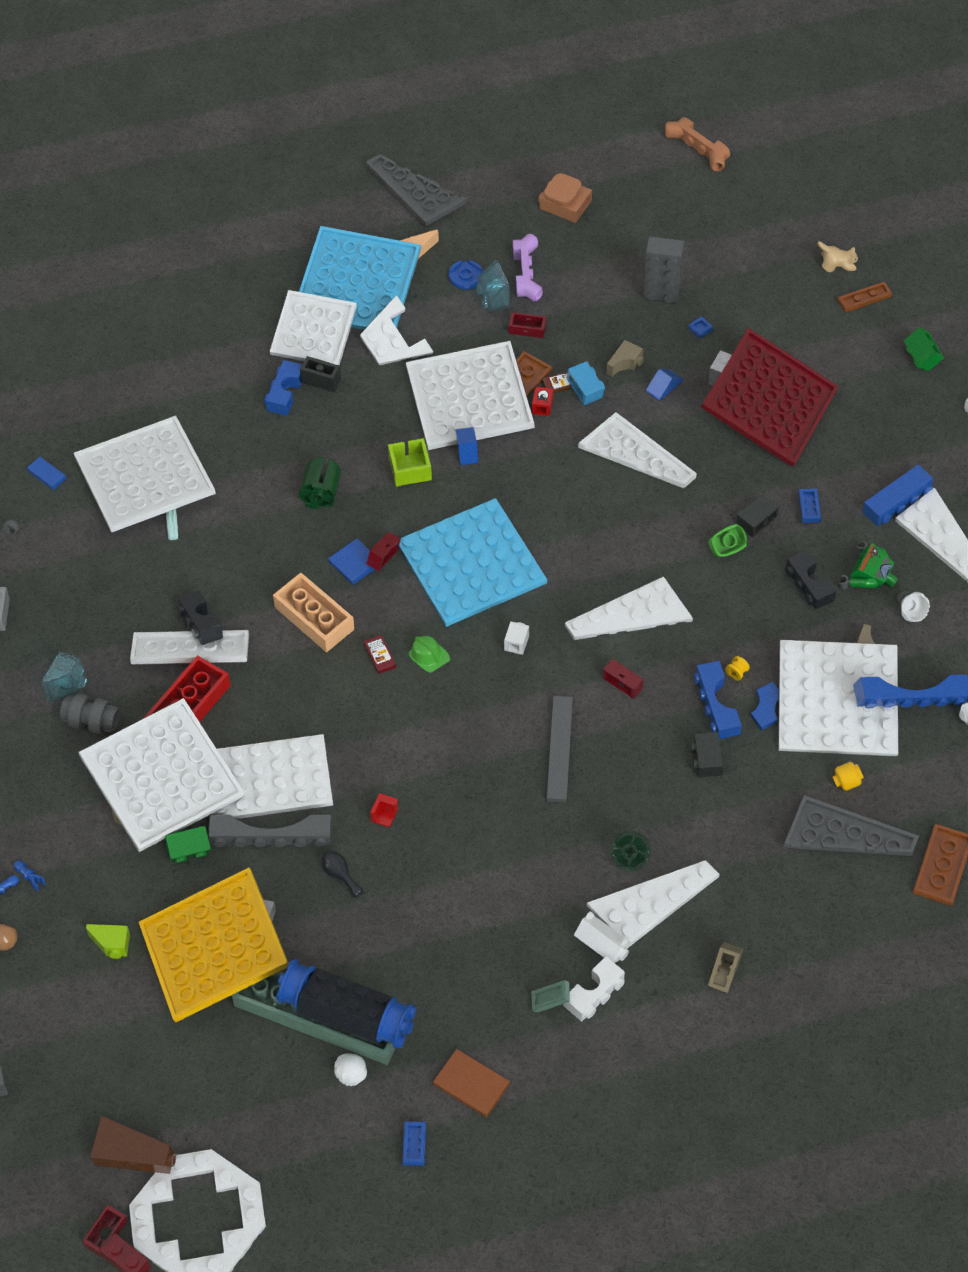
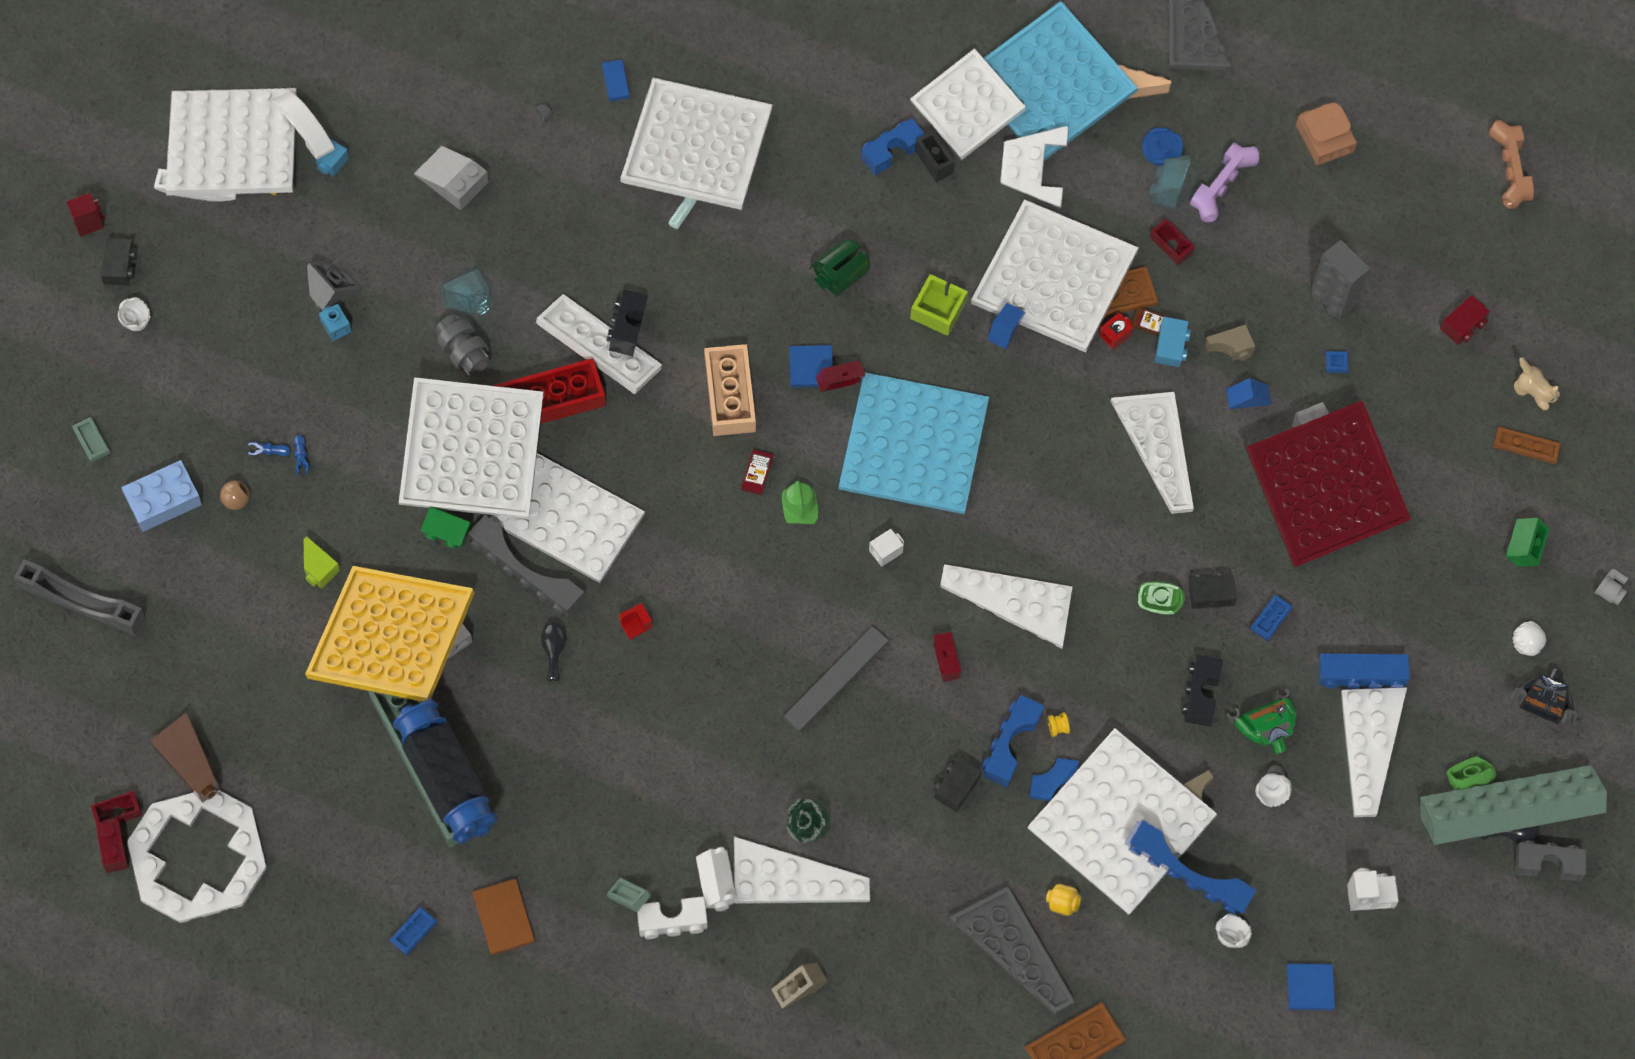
camera: 35 degrees right, 10 degrees up
white hair [334,1053,367,1086] -> none
none -> dark red brick [1440,295,1490,345]

